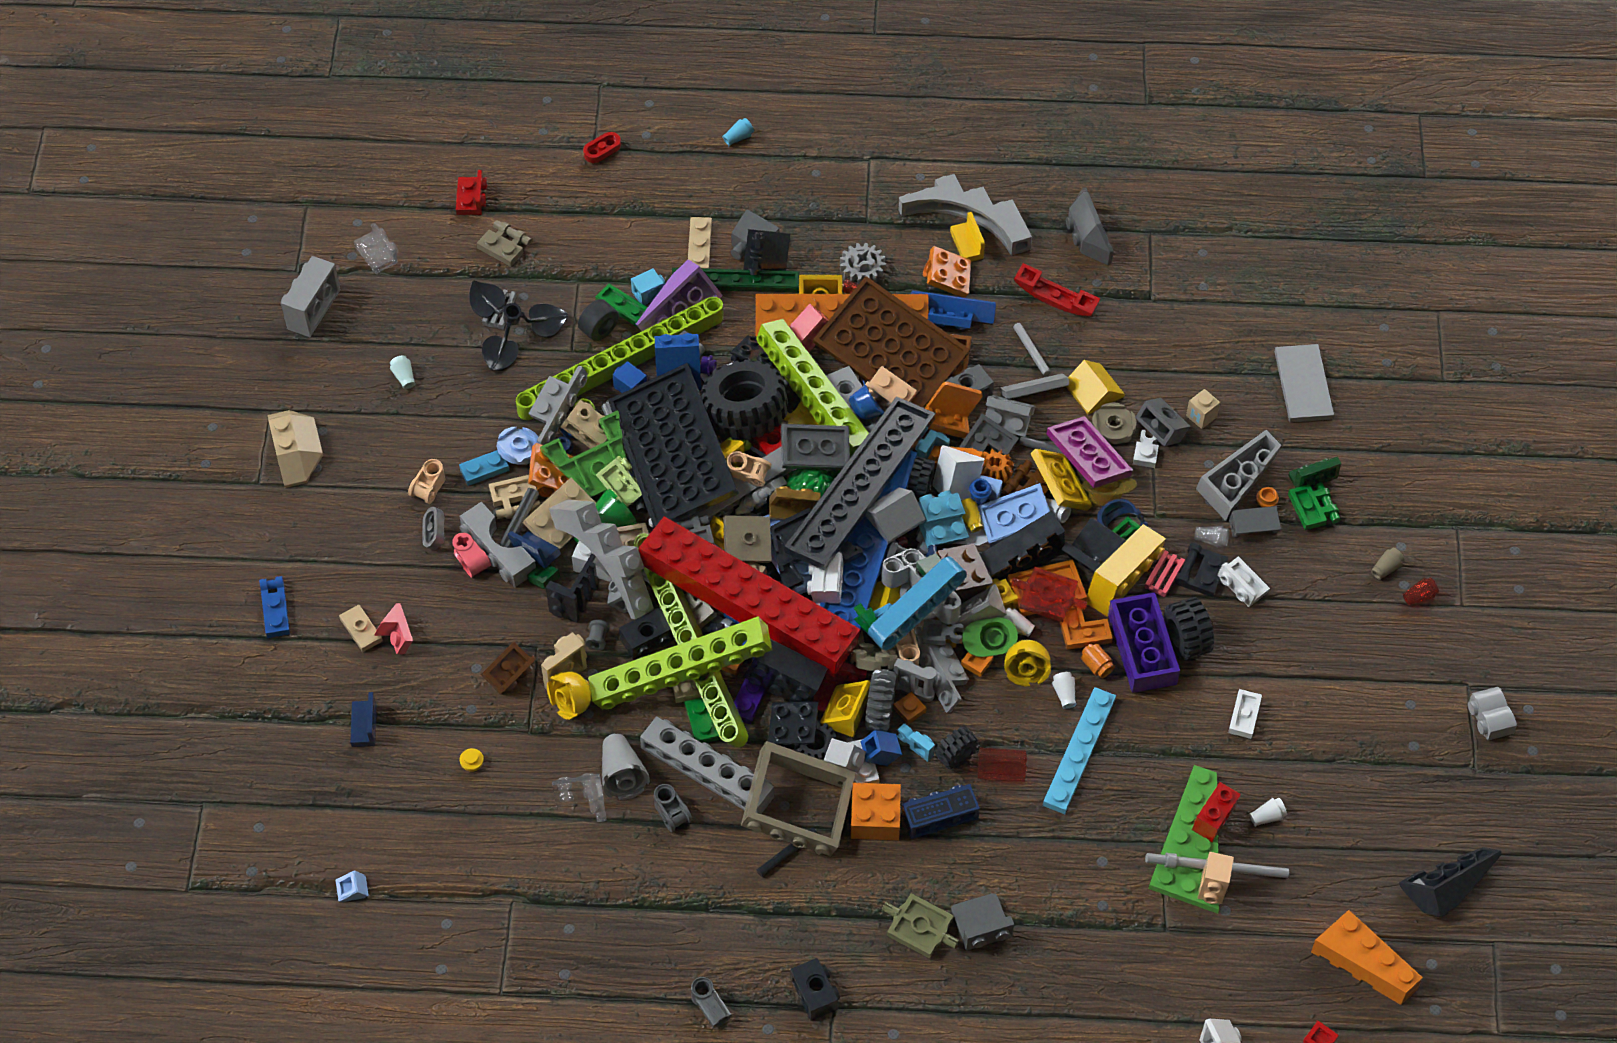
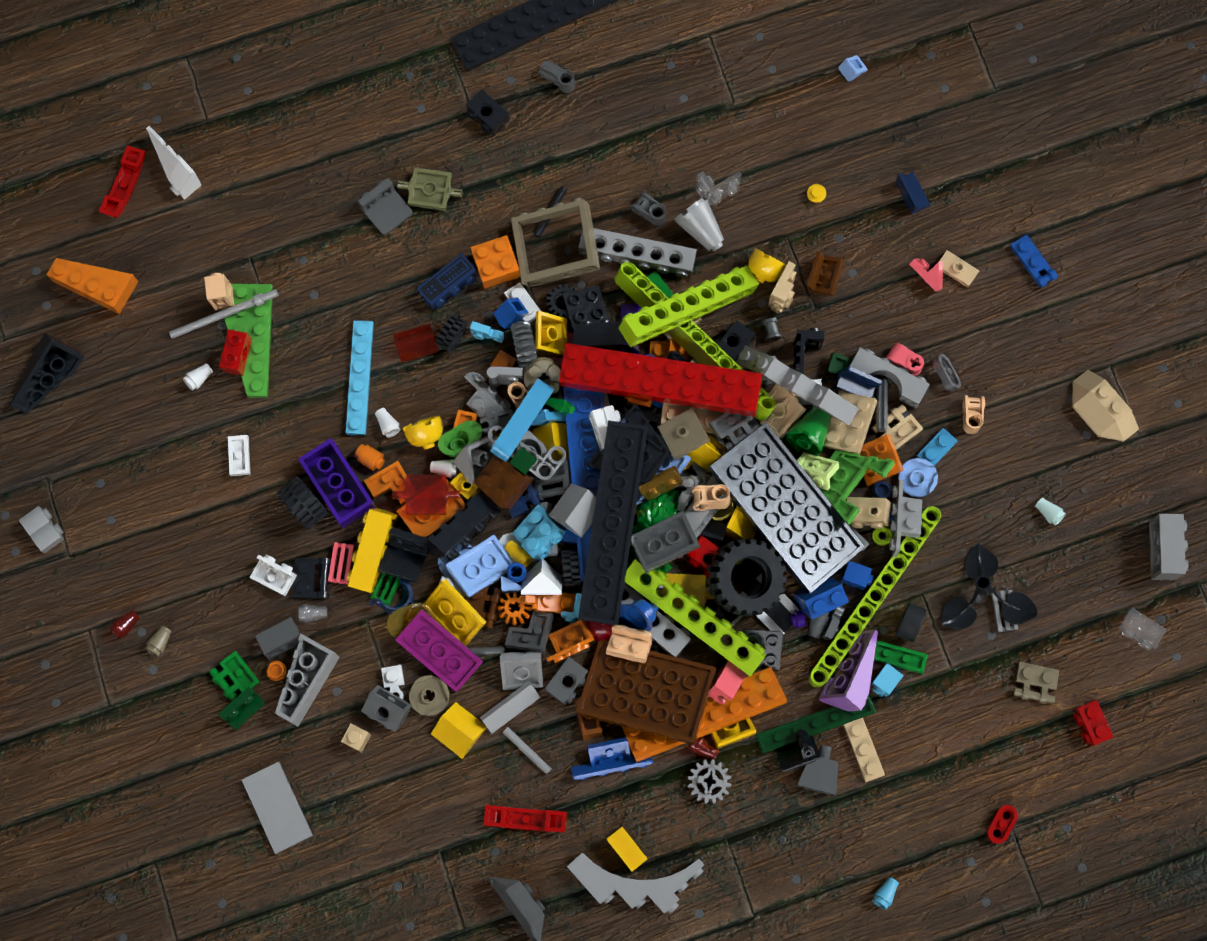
camera: 160 degrees right, 20 degrees up
brick [824,738,866,774] -> none
orange plate [923,246,971,298] -> none

